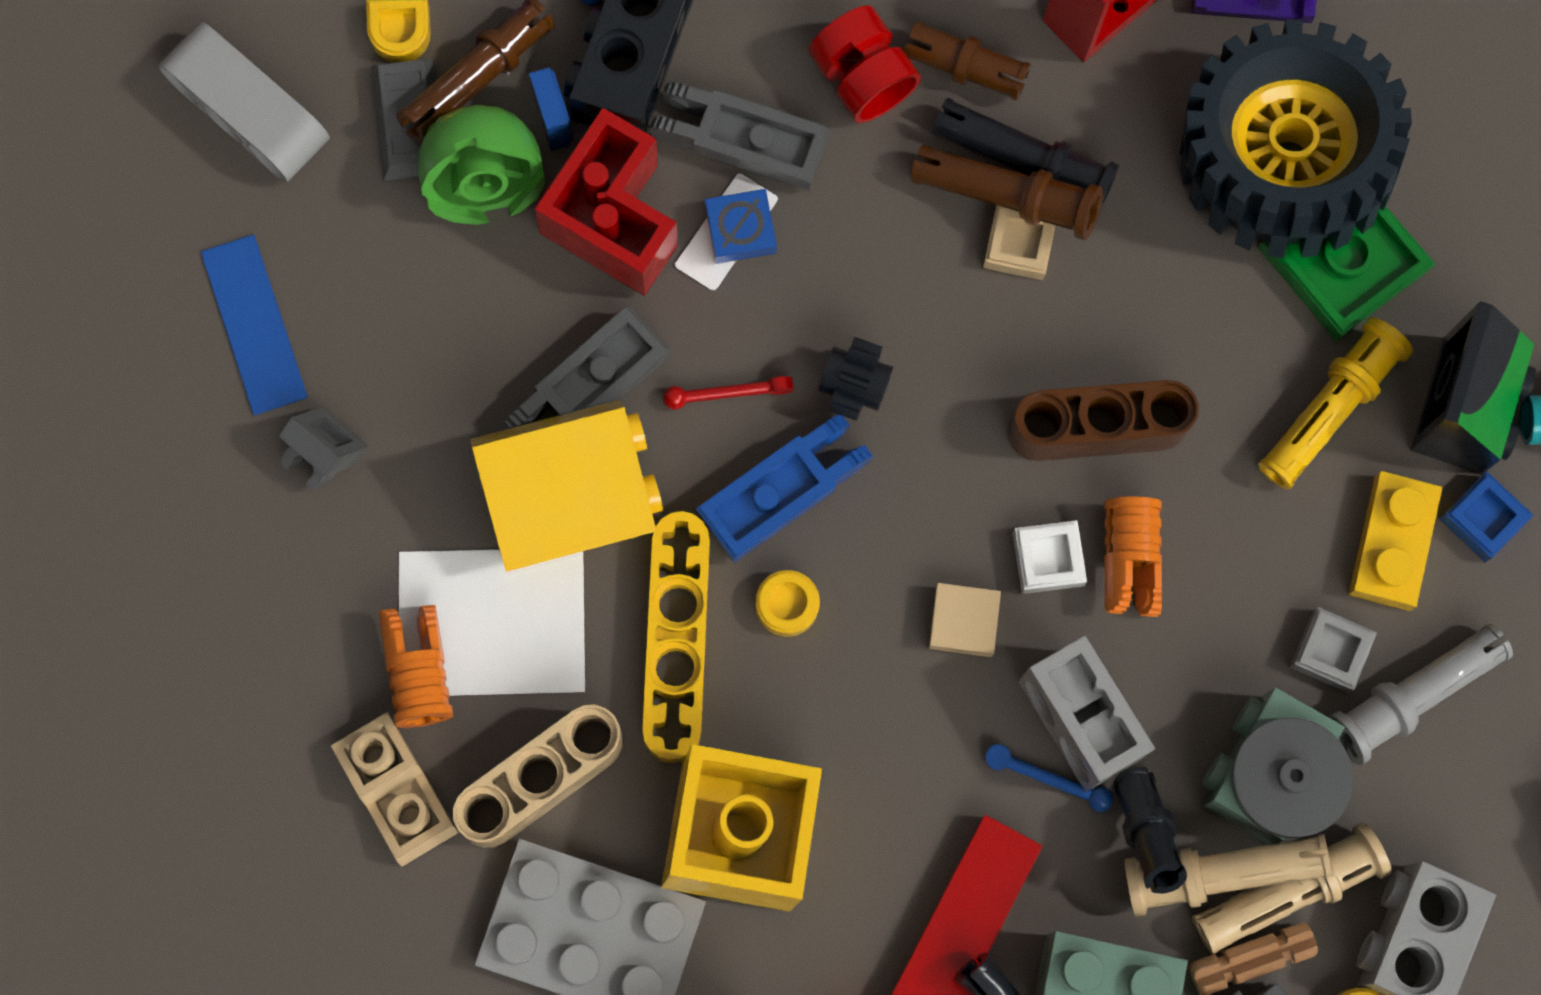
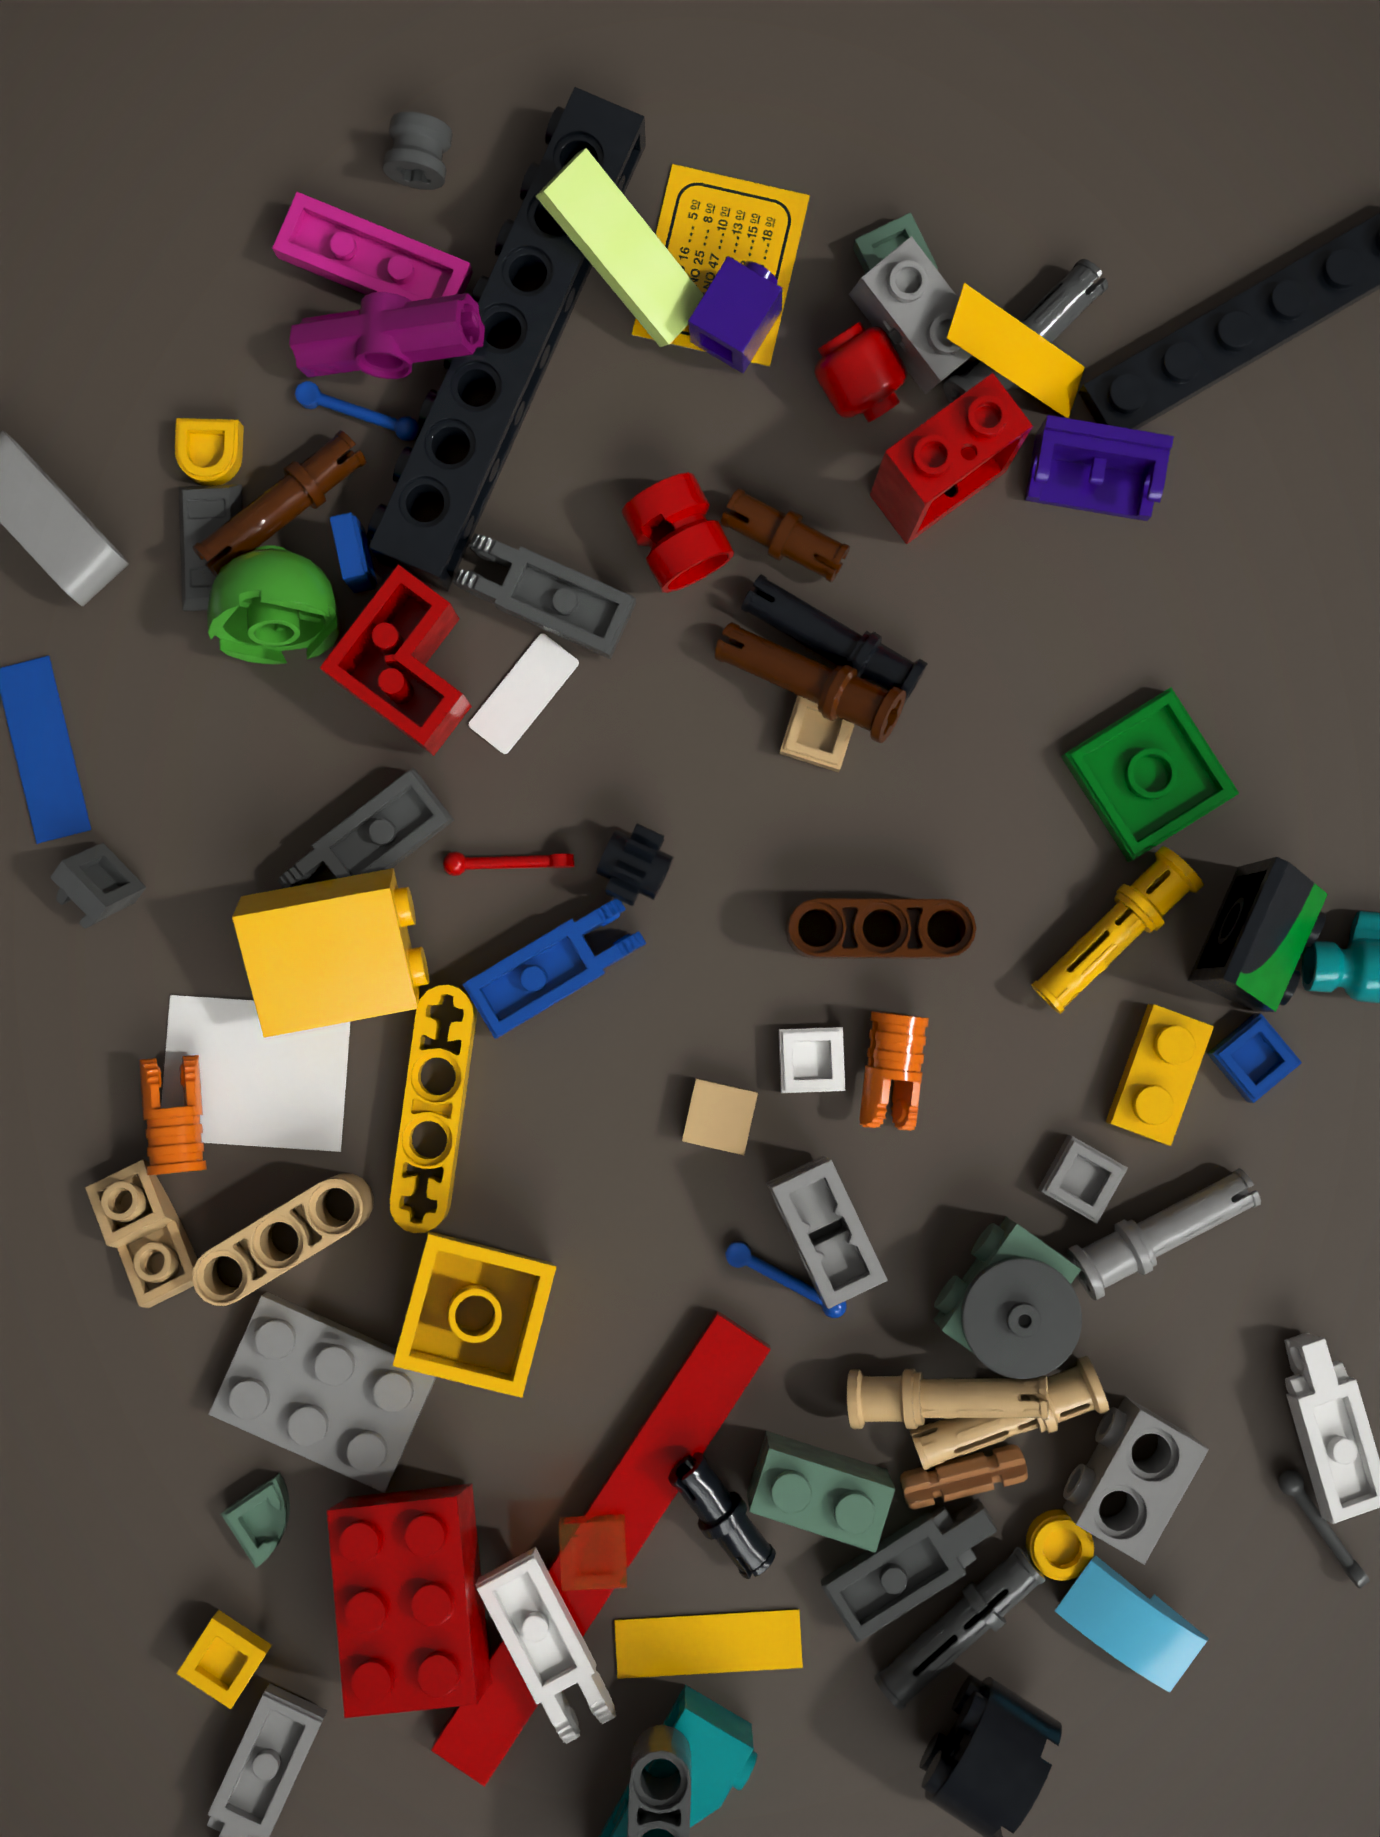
camera: 10 degrees right, 10 degrees up
blue tile [705,189,777,264] -> none
yellow tile [755,570,820,637] -> none
black pin [1113,766,1187,894] -> none
black wheel [1180,20,1412,258] -> none

